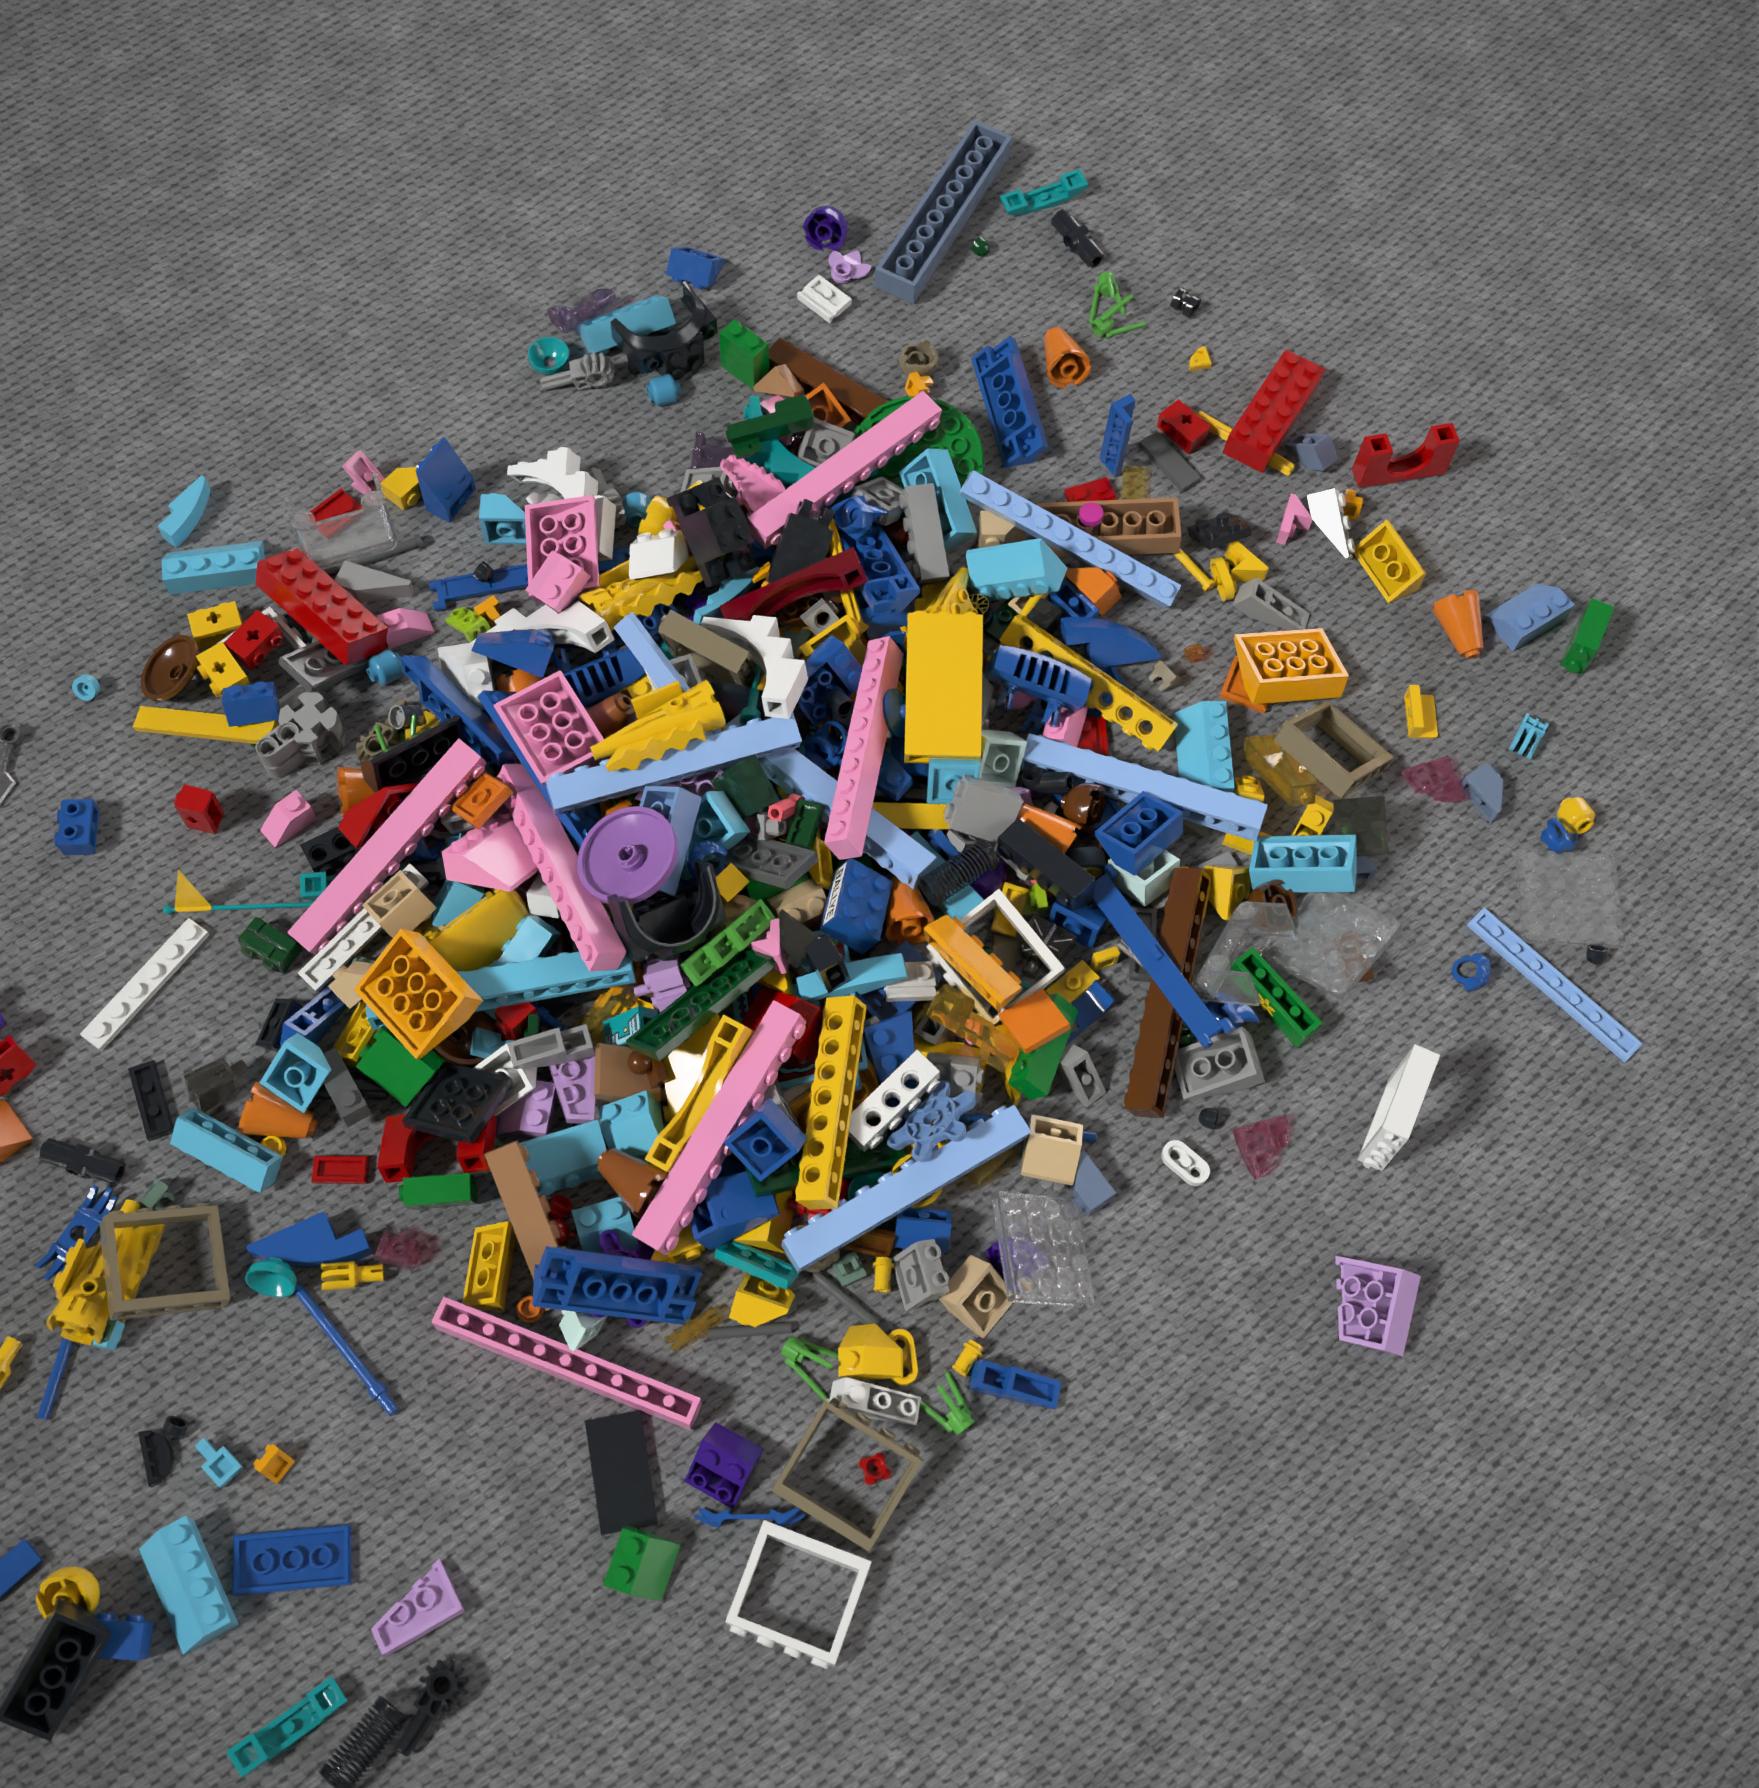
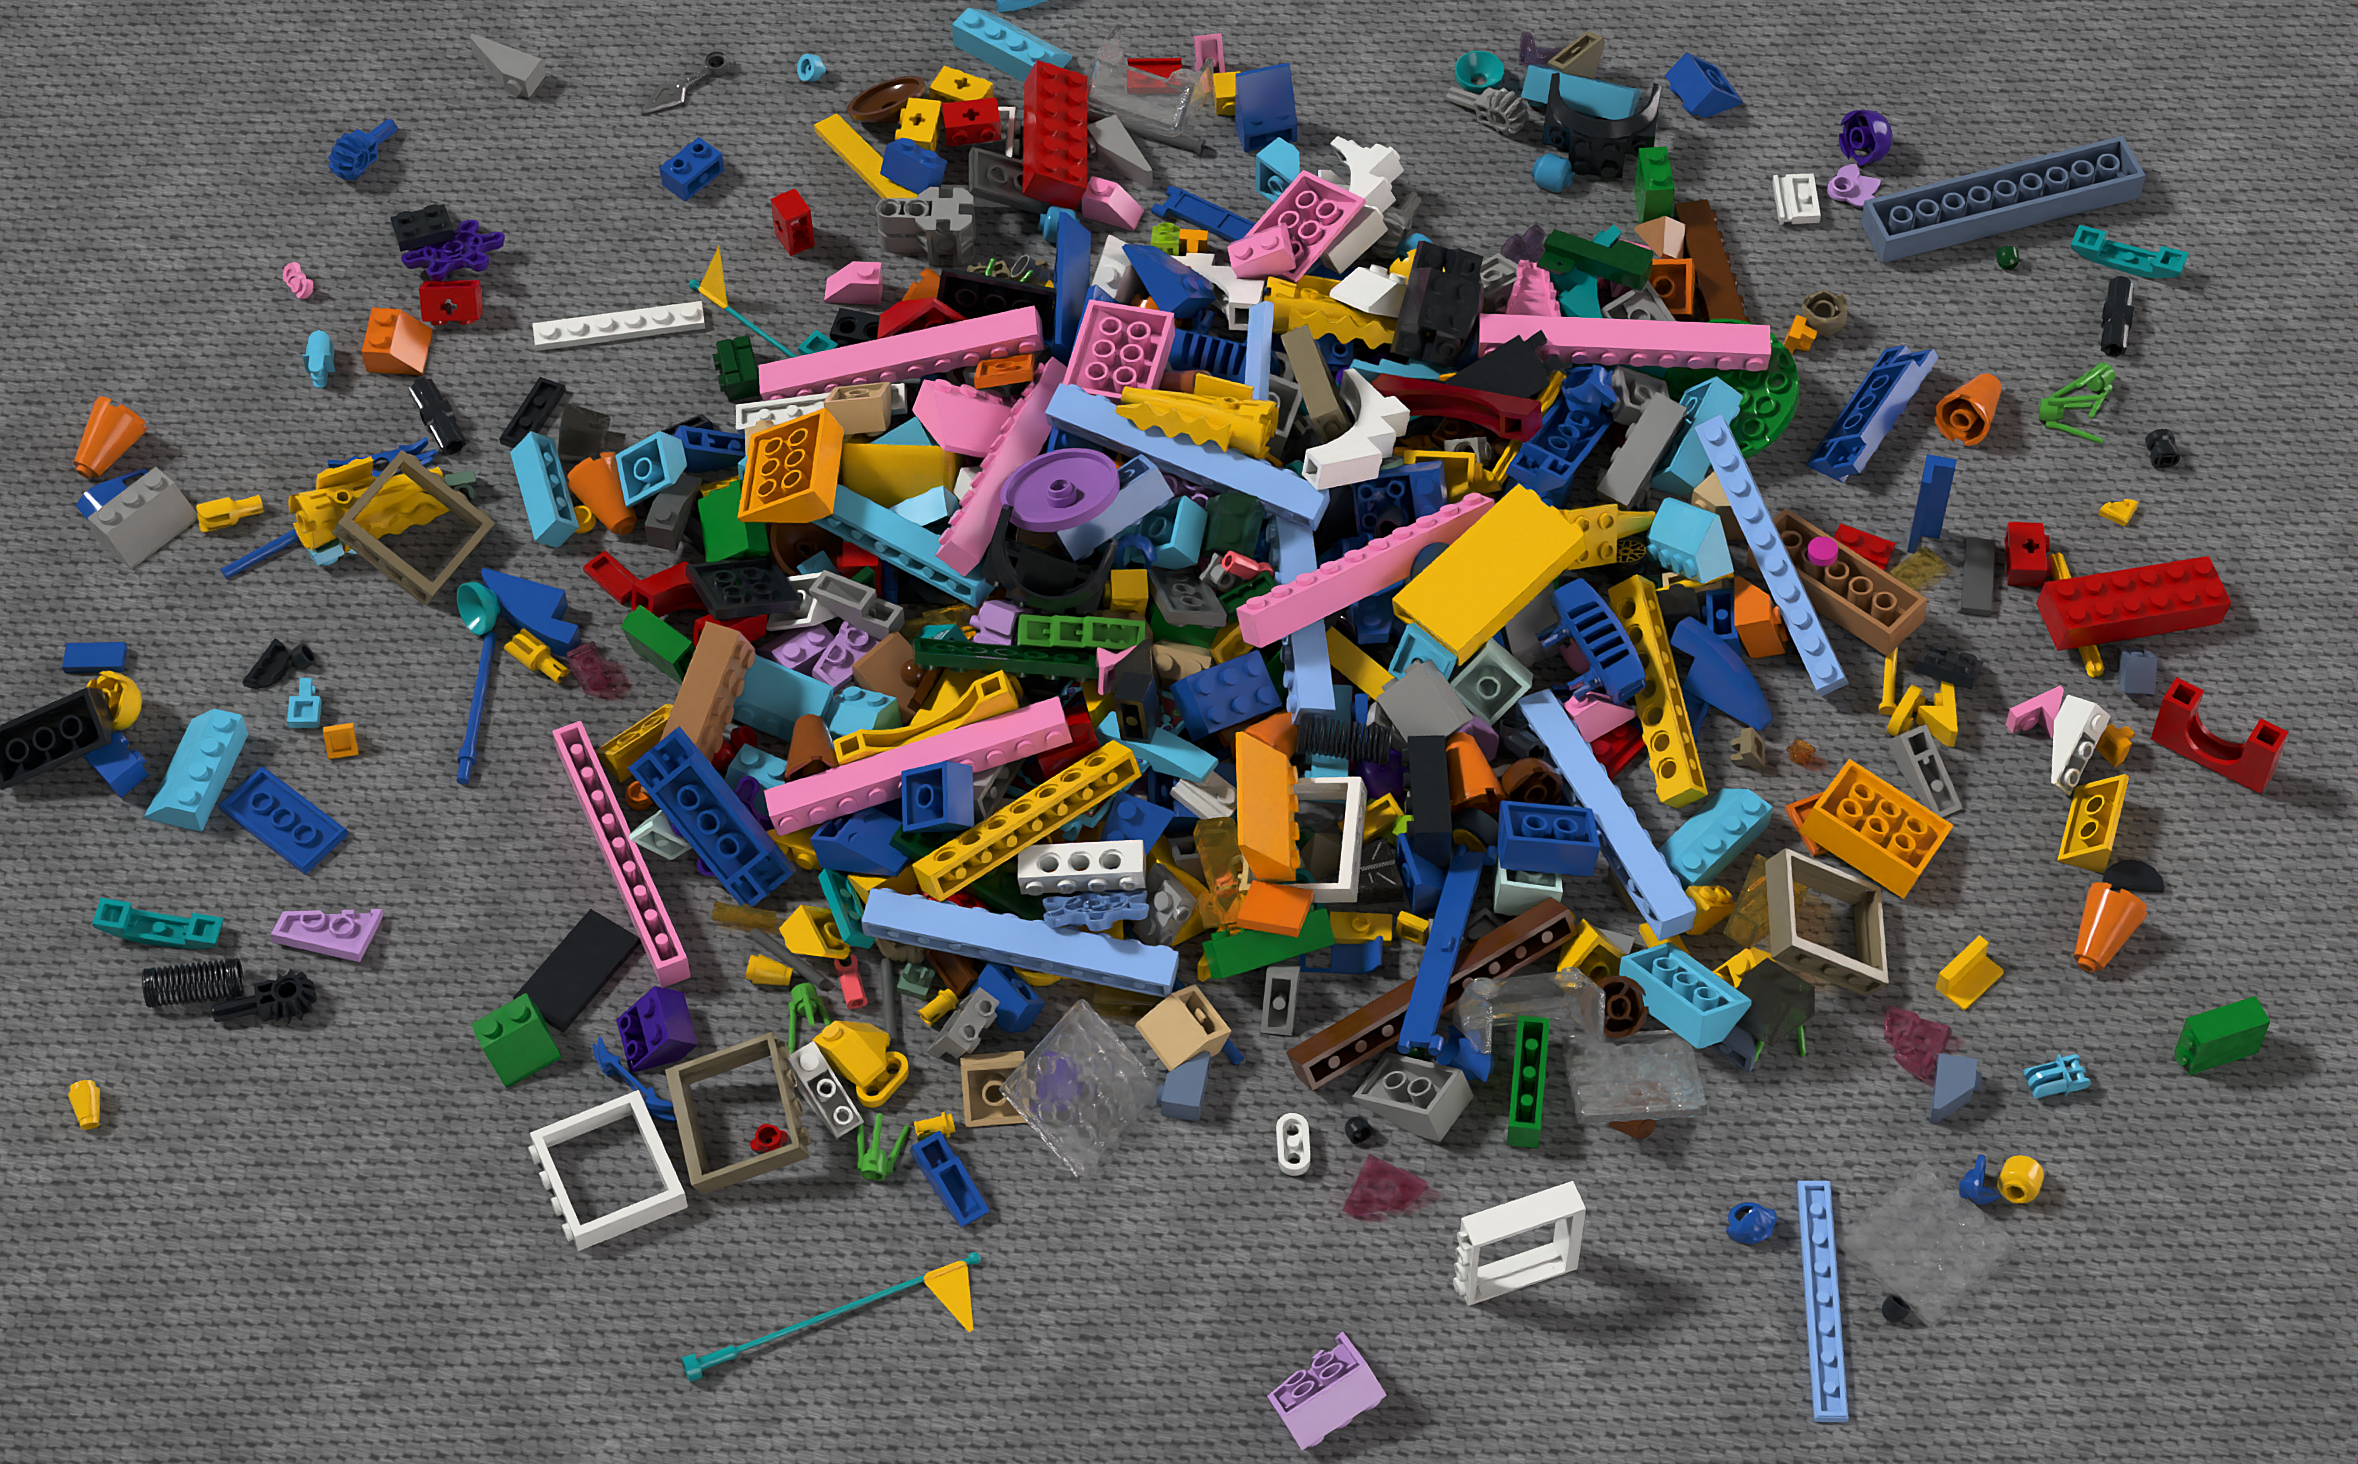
camera: 50 degrees right, 10 degrees down
black hinge [473,561,493,583] -> none
medium blue slope [1483,584,1575,652] -> none
none -> piece [681,1252,981,1382]
none -> yellow cone [745,953,793,986]
none -> coral bar [834,954,868,1009]
none -> dark tan slope [1547,31,1605,79]
none -> black tile [2102,859,2165,893]

